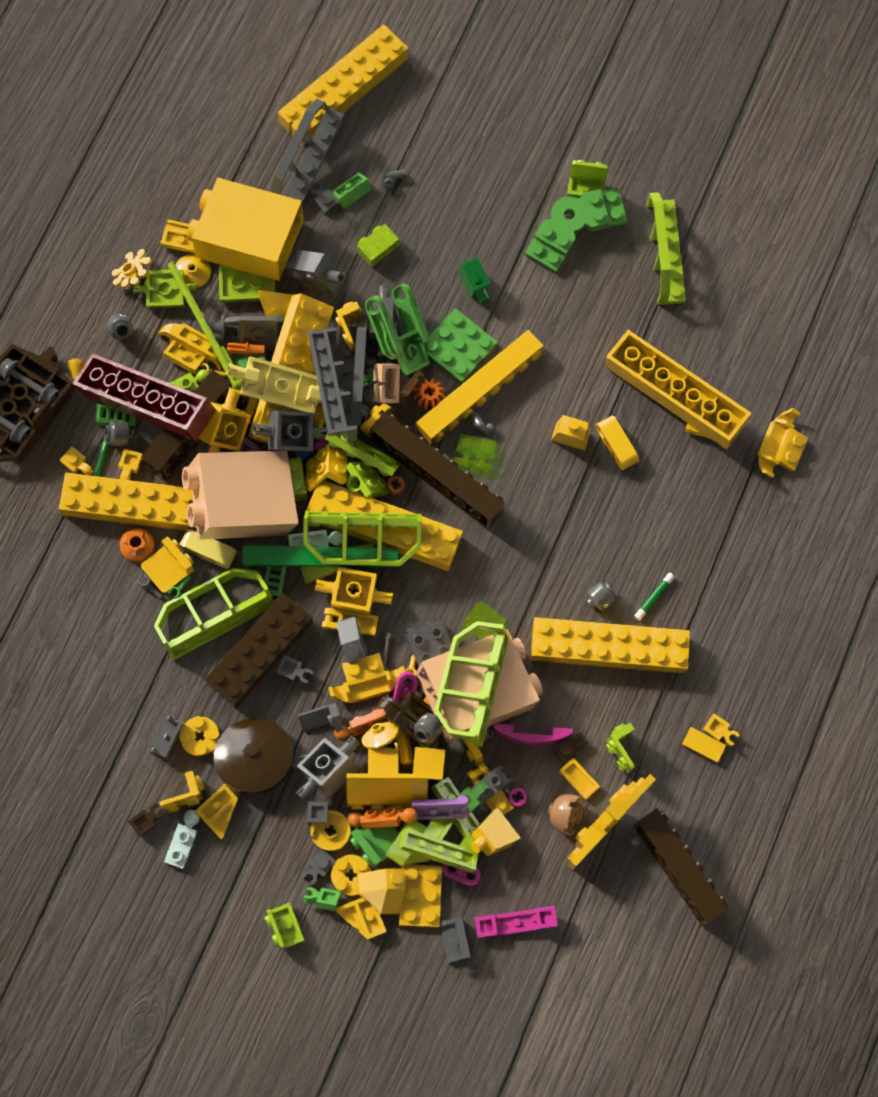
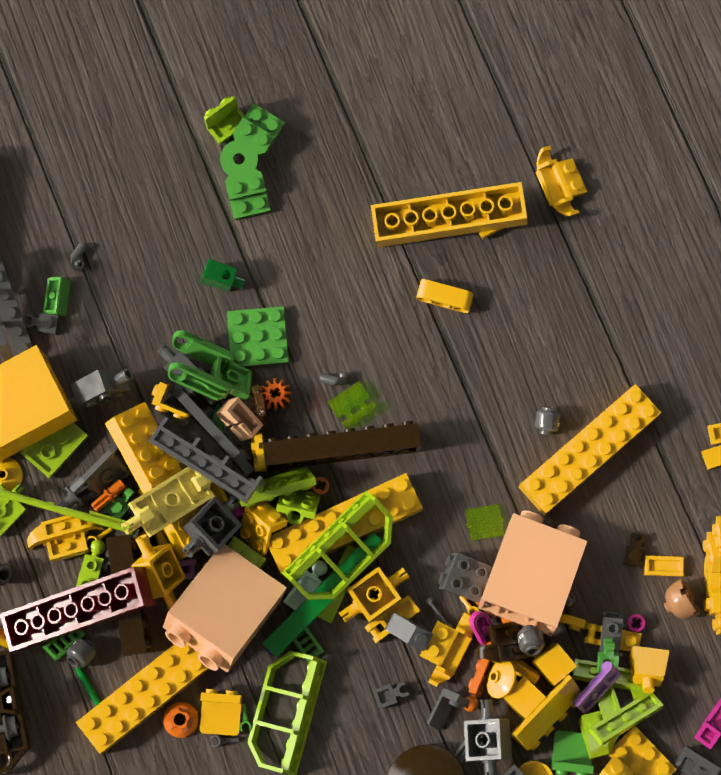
camera: 40 degrees left, 5 degrees up
yellow plate [59,447,94,476] -> none
yellow plate [118,449,143,480] -> none
light yellow beam [179,529,237,569] -> none
dark brown brick [205,593,313,709] -> none
yellow wing [257,290,293,317] -> none
orange plate [348,807,418,828] -> none
lime brick [357,224,400,267] -> none
yellow brick [416,330,543,444] -> none
lime plate [434,621,510,747] -> none
dark pink plate [442,863,481,886] -> none
dark pink slope [493,724,573,745] -> none
yellow torso [551,416,590,451] -> none
lime bracket [606,723,635,774] -> none
green bar [634,573,675,621] -> none
lime plate [647,192,686,305] -> none

